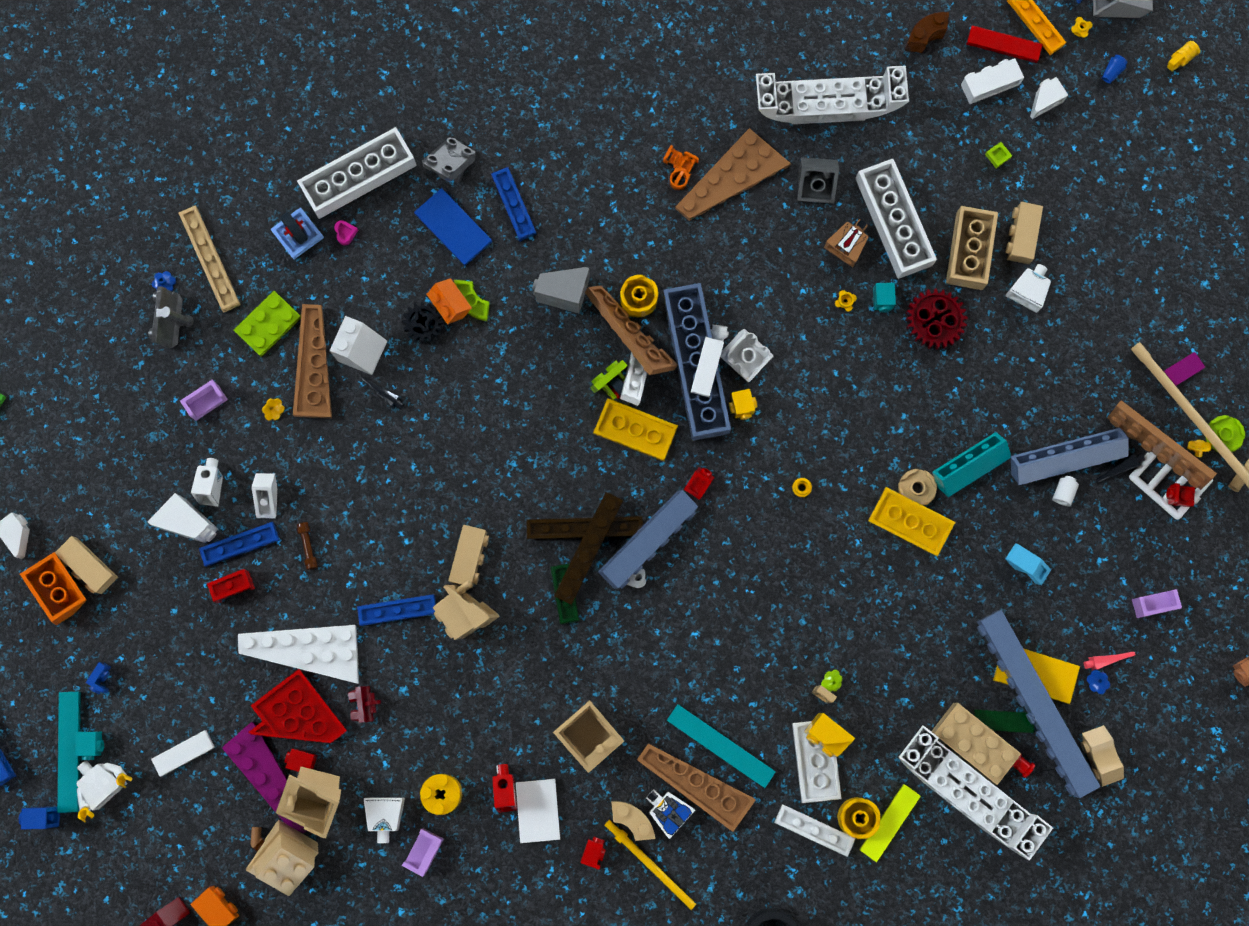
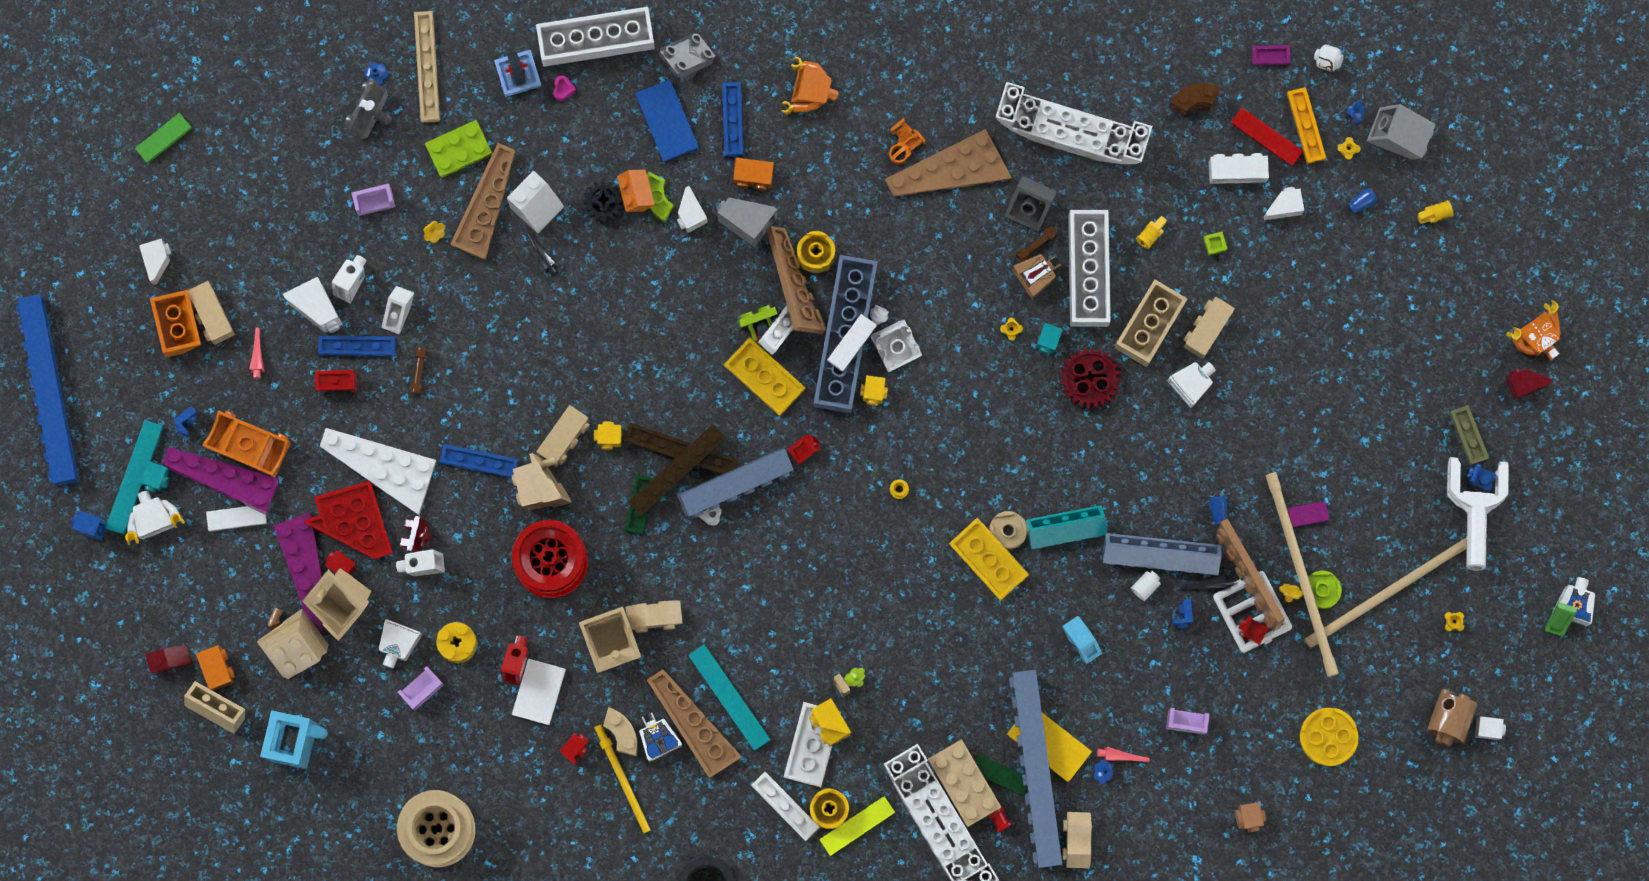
camera: 20 degrees right, 0 degrees up
none -> magenta wing [162,447,279,515]
none -> orange piece [202,411,291,478]
none -> coral piece [249,327,265,379]
none -> white torso [396,549,445,576]
none -> red wheel [511,520,588,598]
none -> yellow brick [594,421,622,450]
none -> tan brick [626,601,683,633]
none -> white slope [677,186,708,233]
none -> orange brick [733,158,774,191]
none -> orange torso [781,57,838,114]
none -> reddish brown bar [1016,226,1058,262]
none -> yellow hinge [1136,216,1167,249]
none -> blue bracket [1172,599,1193,628]
none -> blue cone [1209,496,1228,524]

